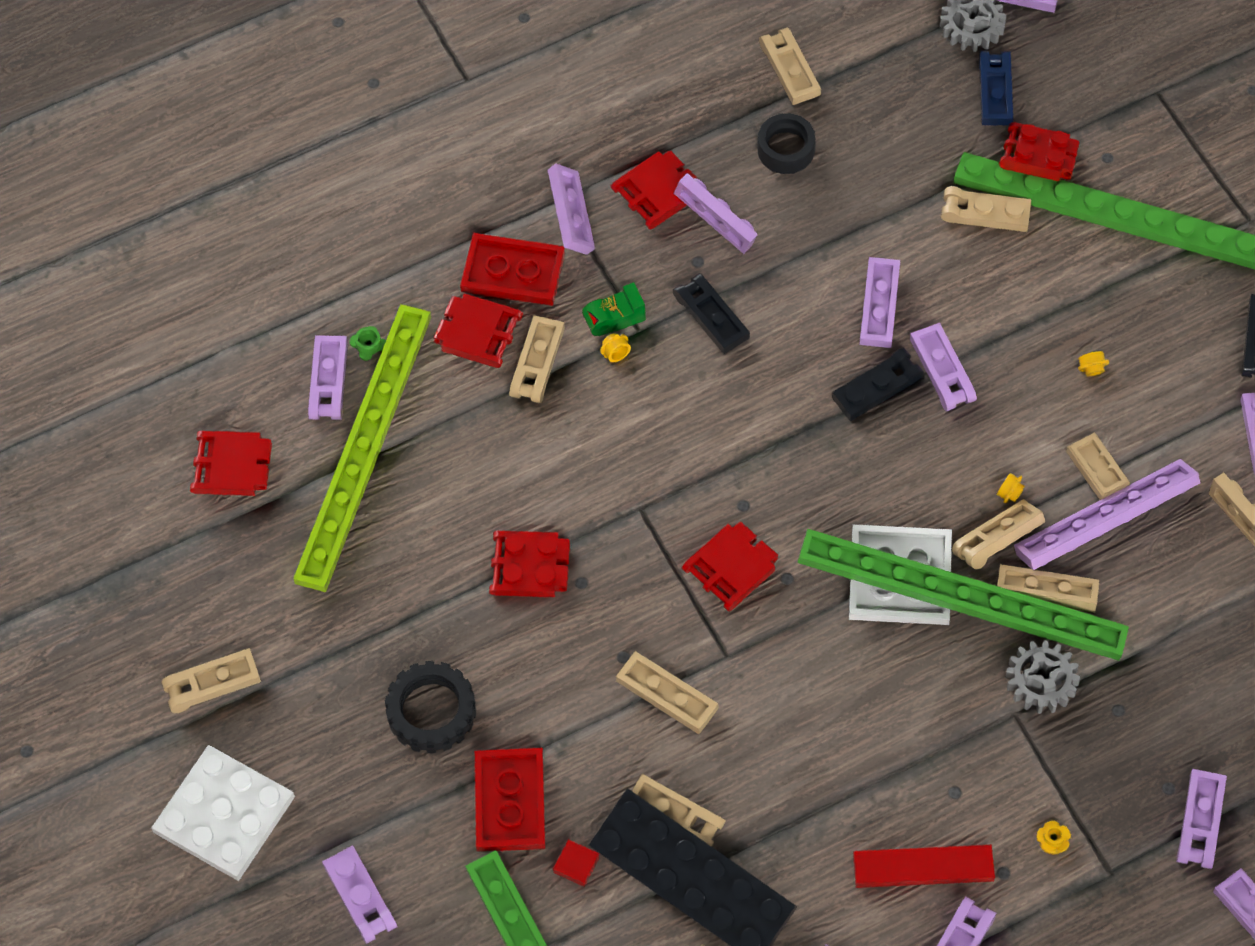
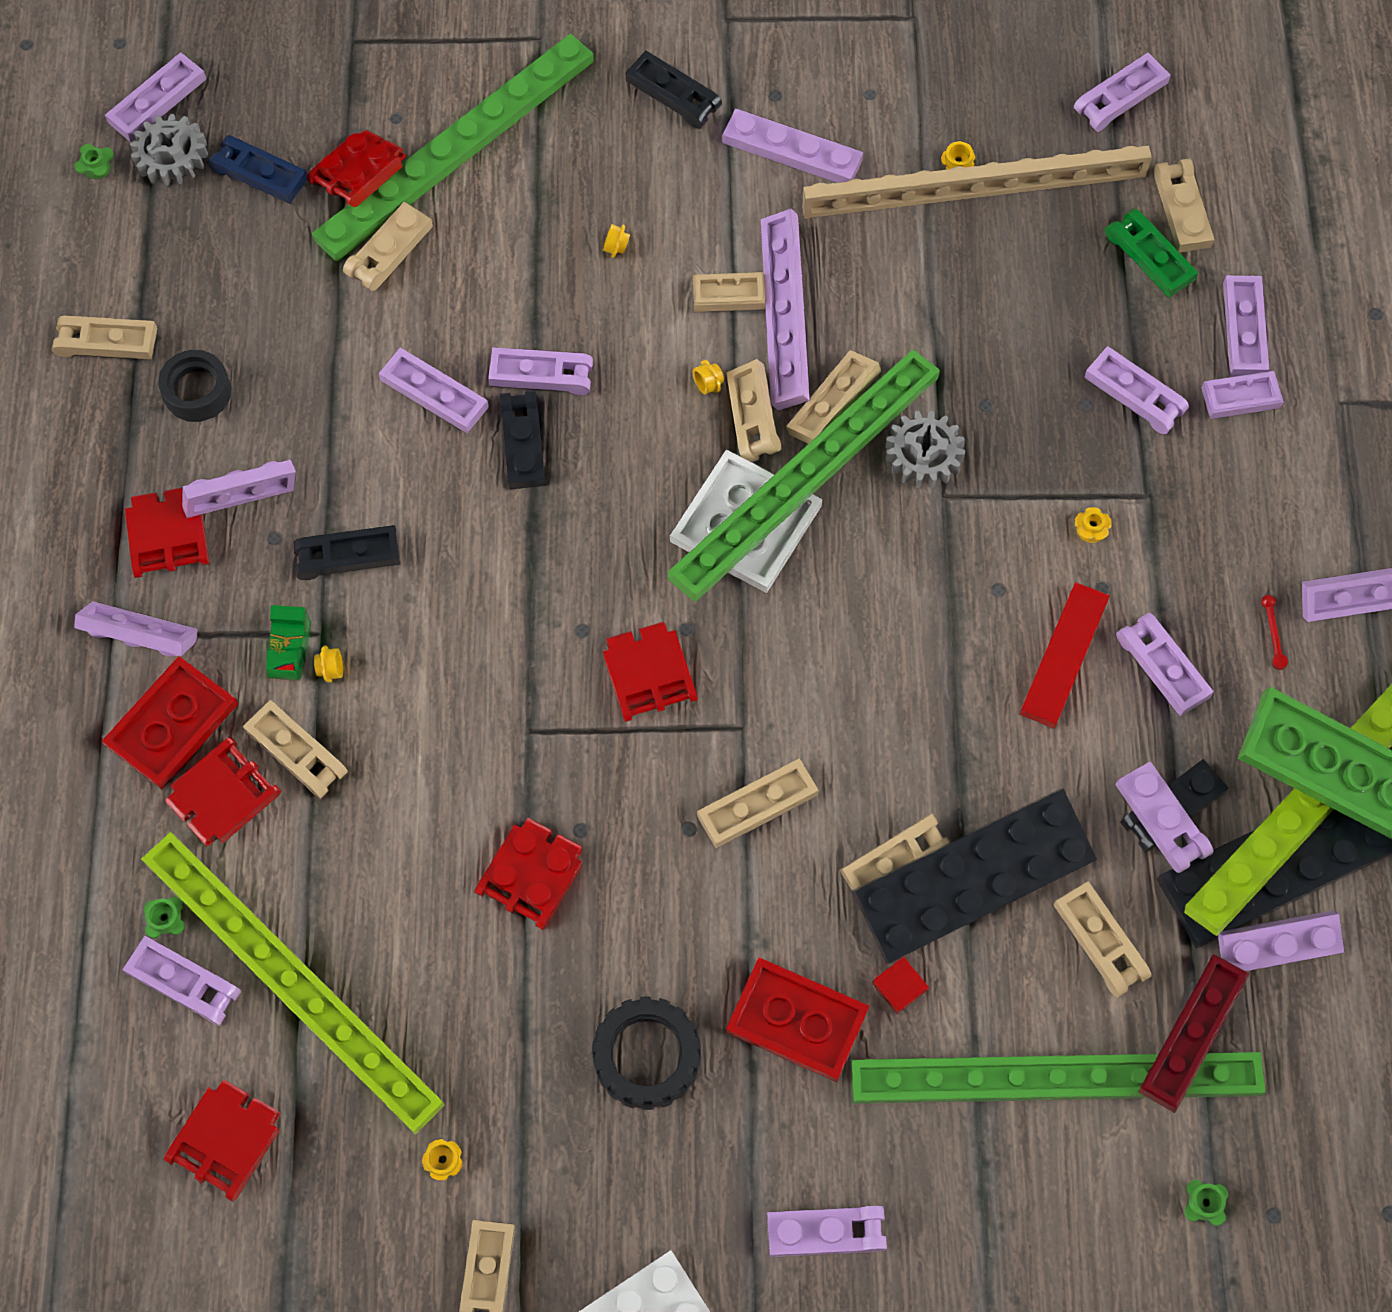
camera: 65 degrees left, 5 degrees up
none -> yellow plate [422,1139,463,1181]

